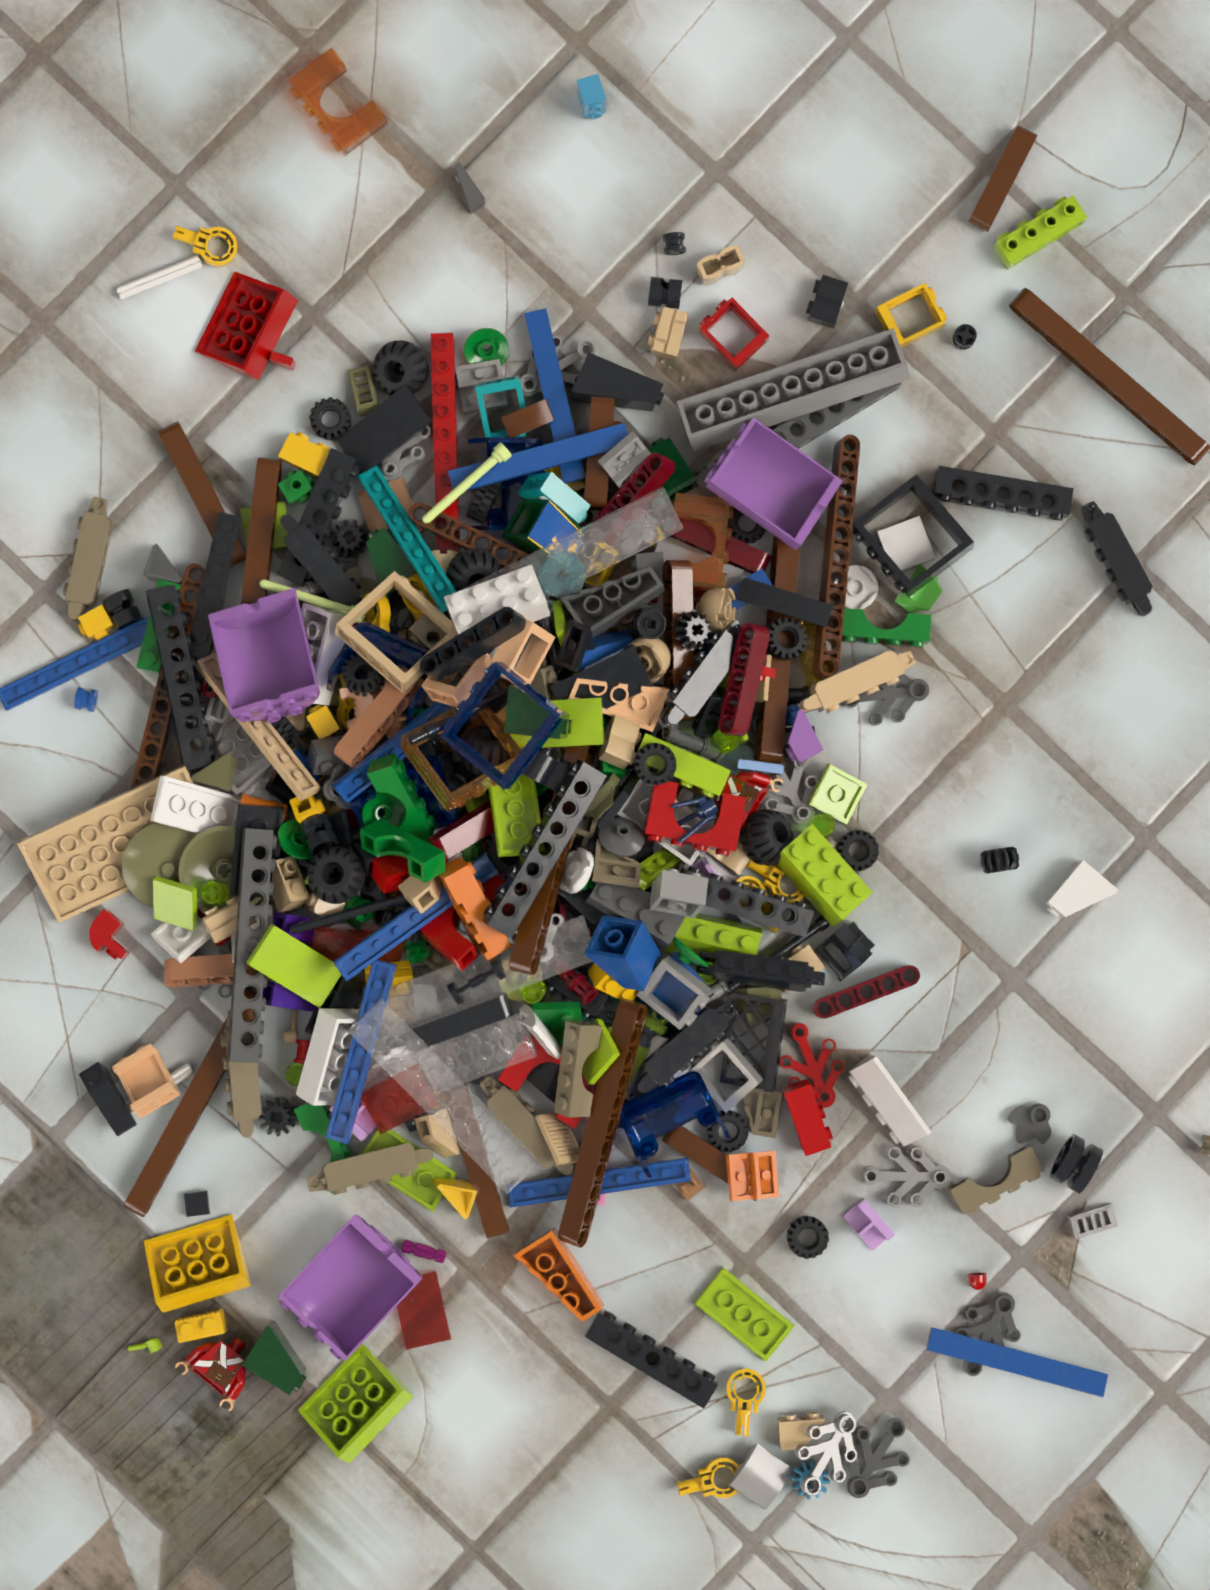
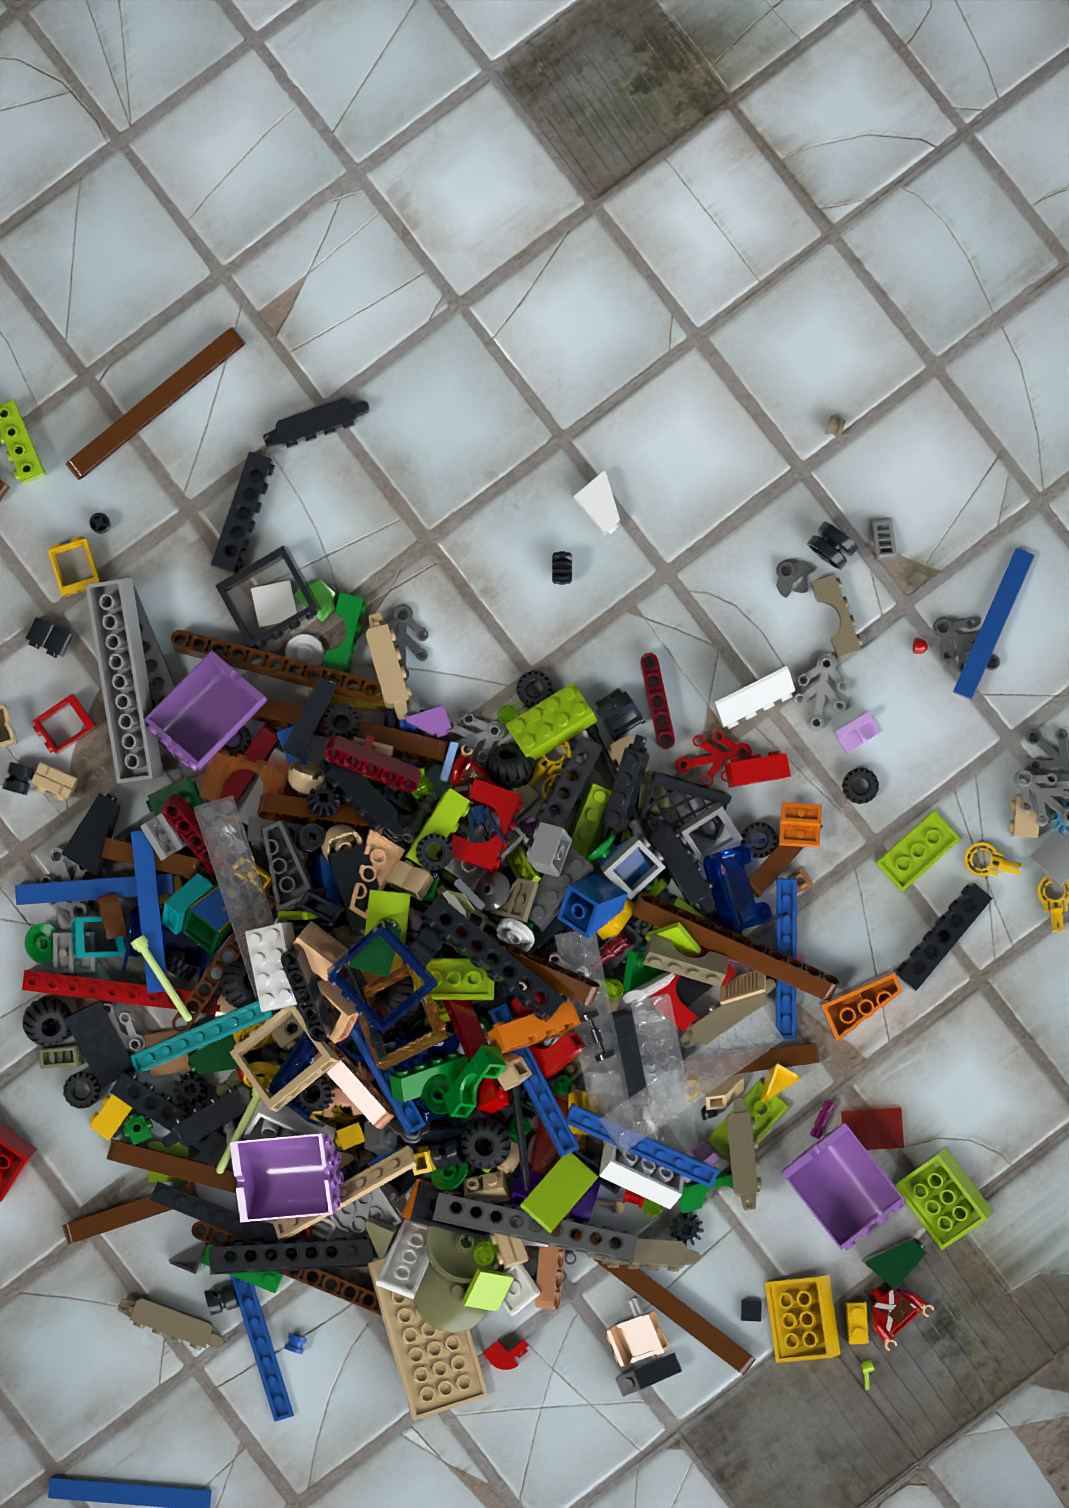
camera: 80 degrees left, 0 degrees up
yellow brick [78,605,115,641] -> none
red tile [270,351,296,371] -> none
clear red tile [361,1062,441,1134] -> none
clear light blue plate [539,551,586,598] -> none
dark tan wing [739,1086,783,1138] -> none
tile [807,763,868,825] -> none

